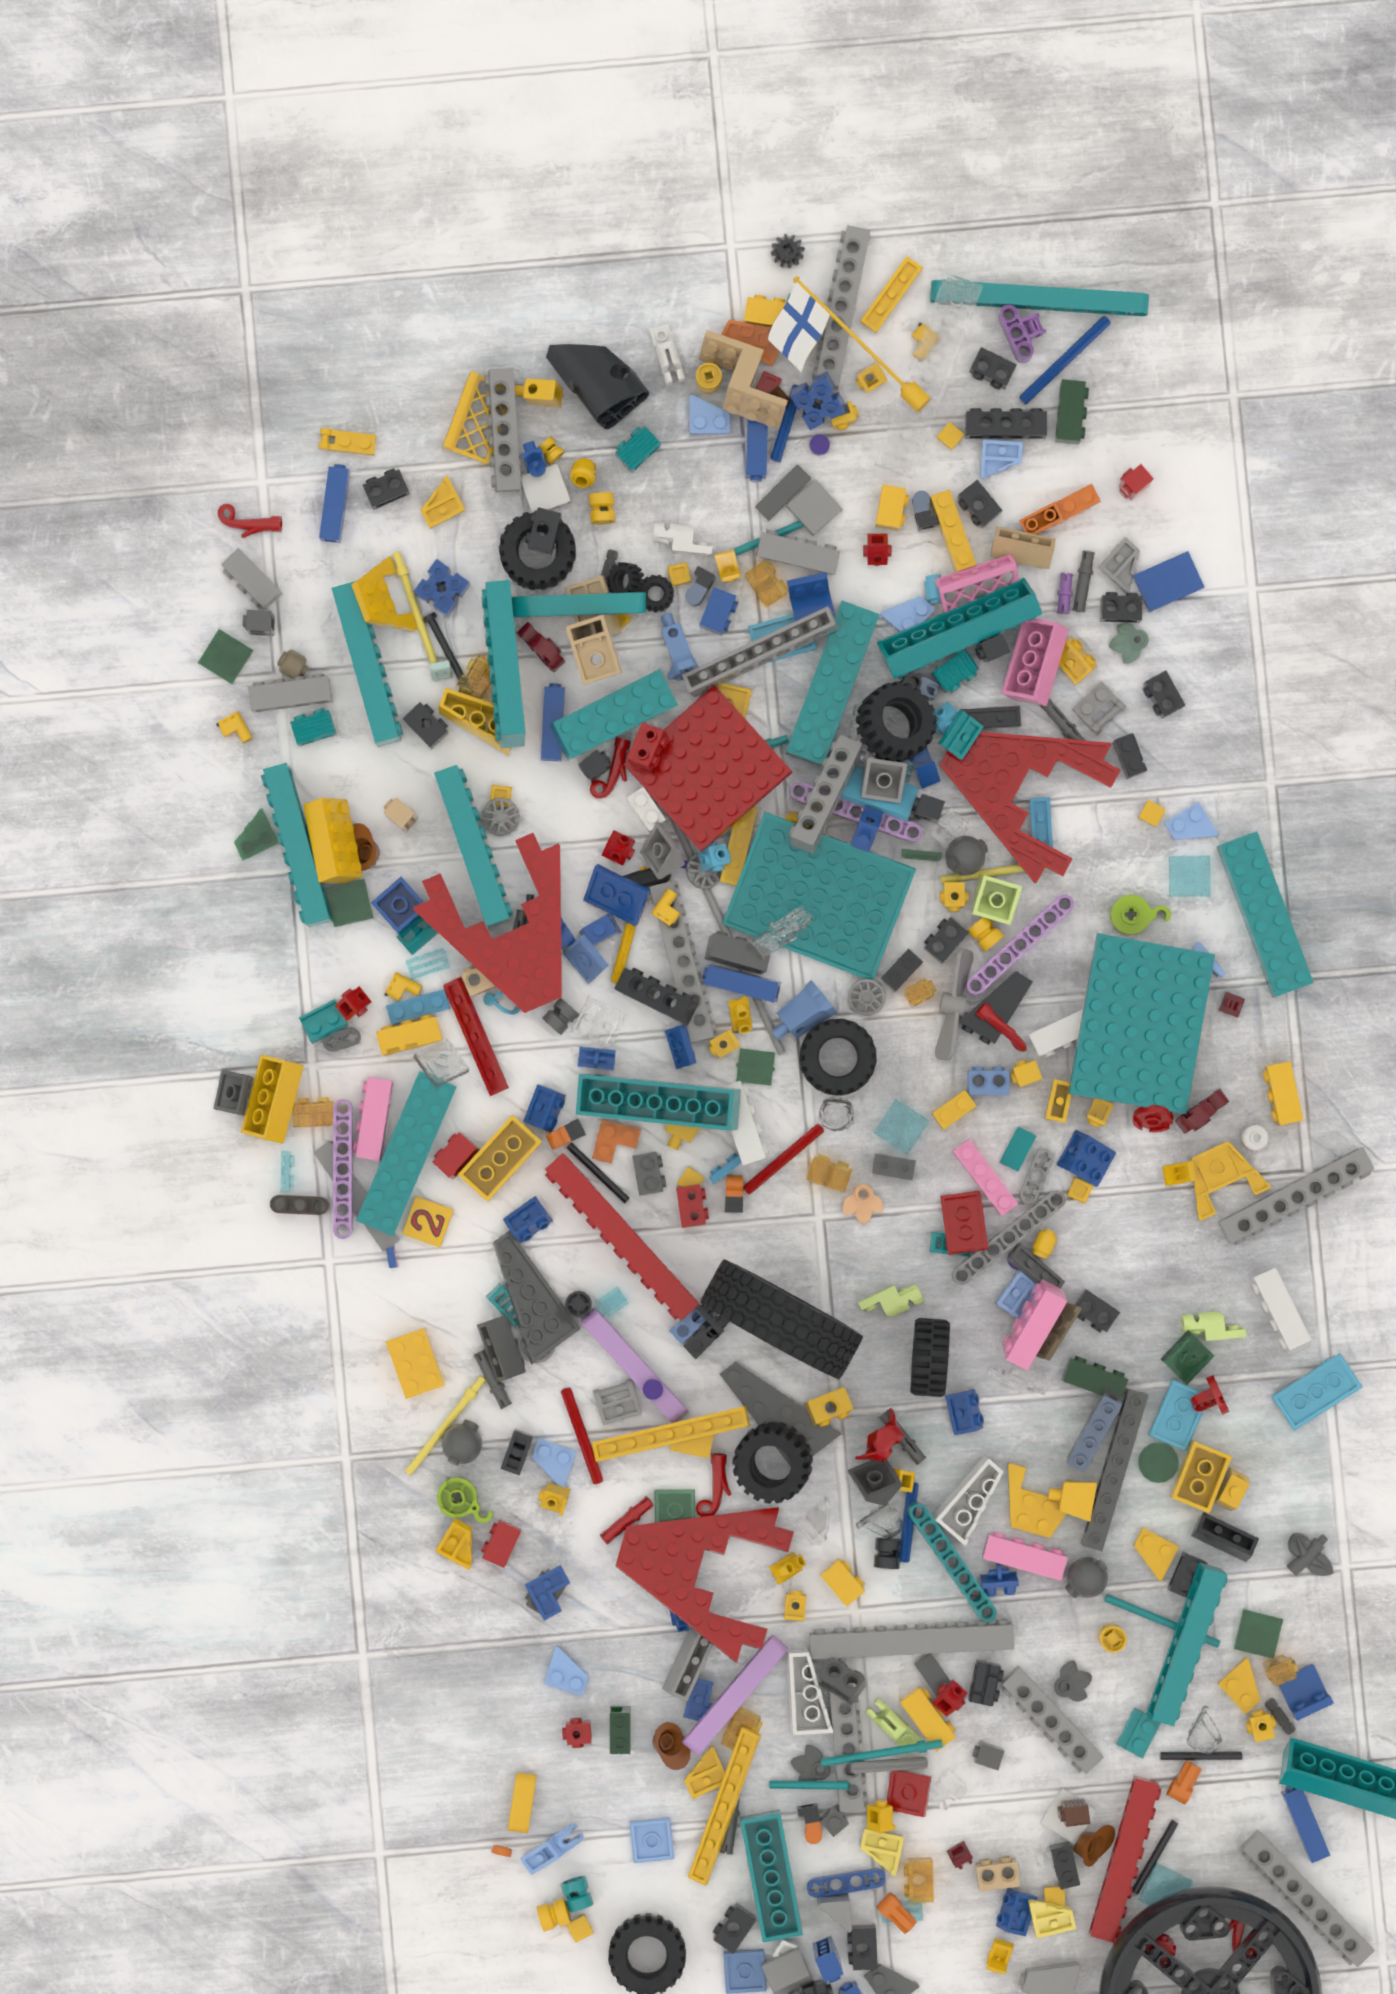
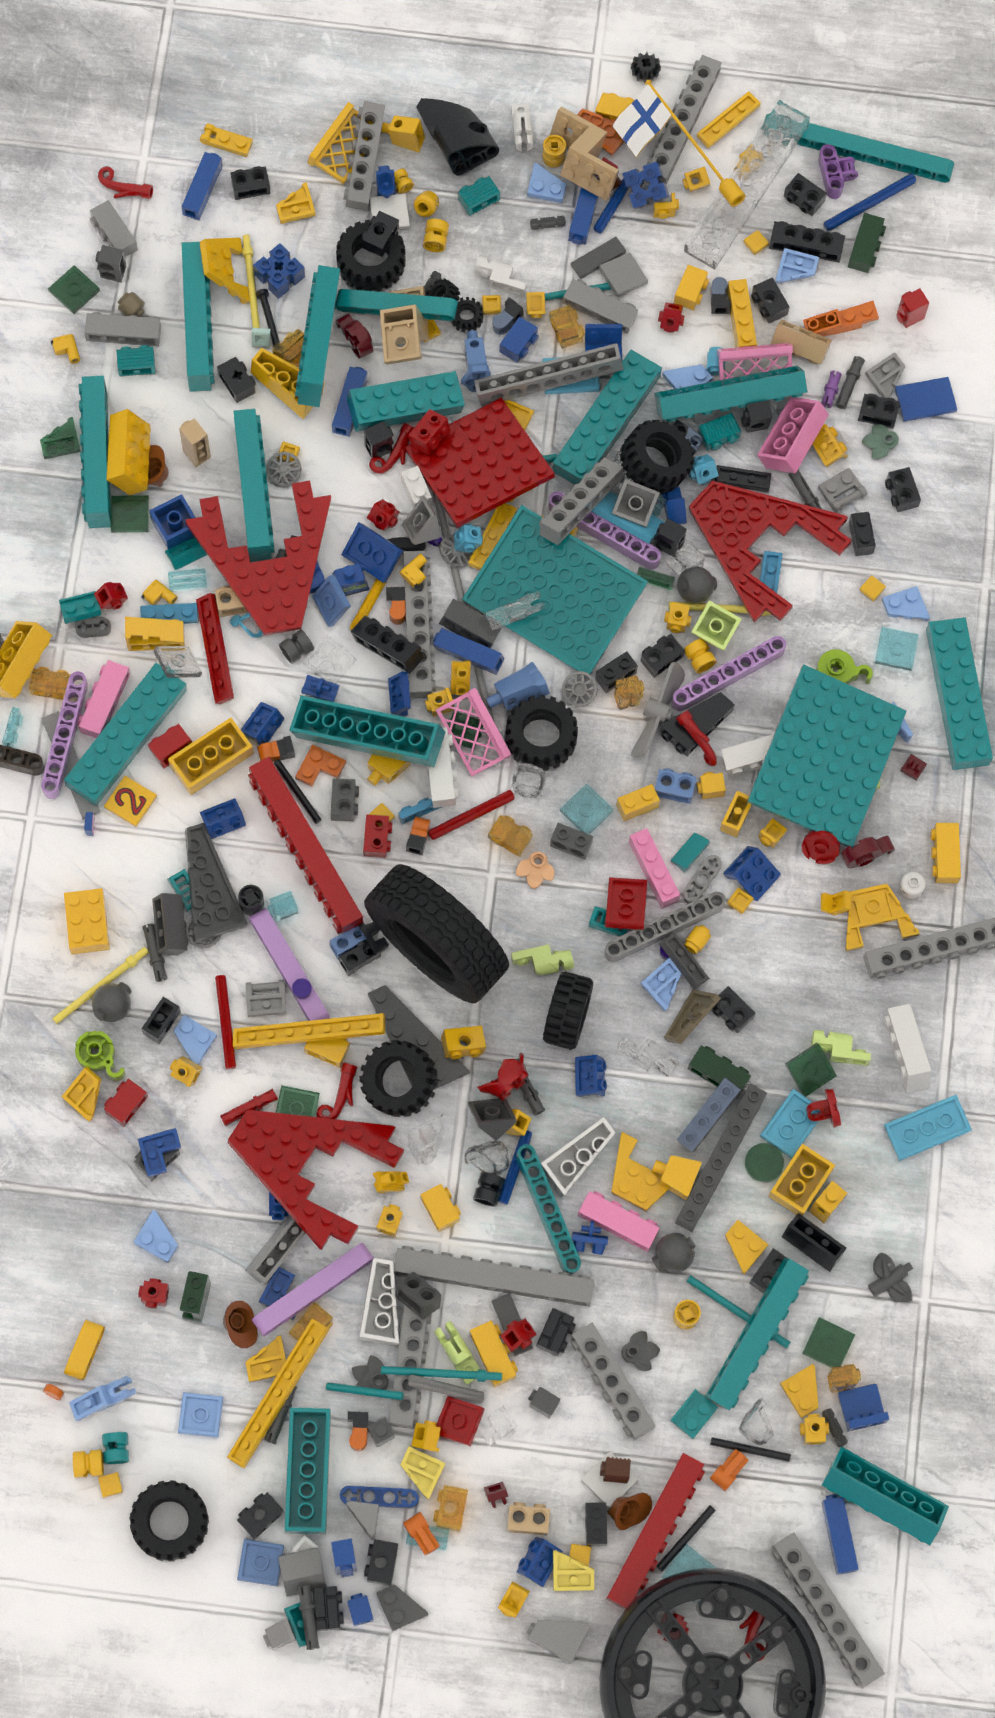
camera: 10 degrees right, 15 degrees down
dark purple tile [810,434,830,456] -> none
blue torso [850,805,884,852] -> none
teal plate [938,710,984,760] -> none
bright pink brick [1002,1279,1067,1370] -> none
none -> leg [386,587,406,625]
none -> bright pink fence [436,688,512,777]
none -> dark grey axle [530,215,566,230]

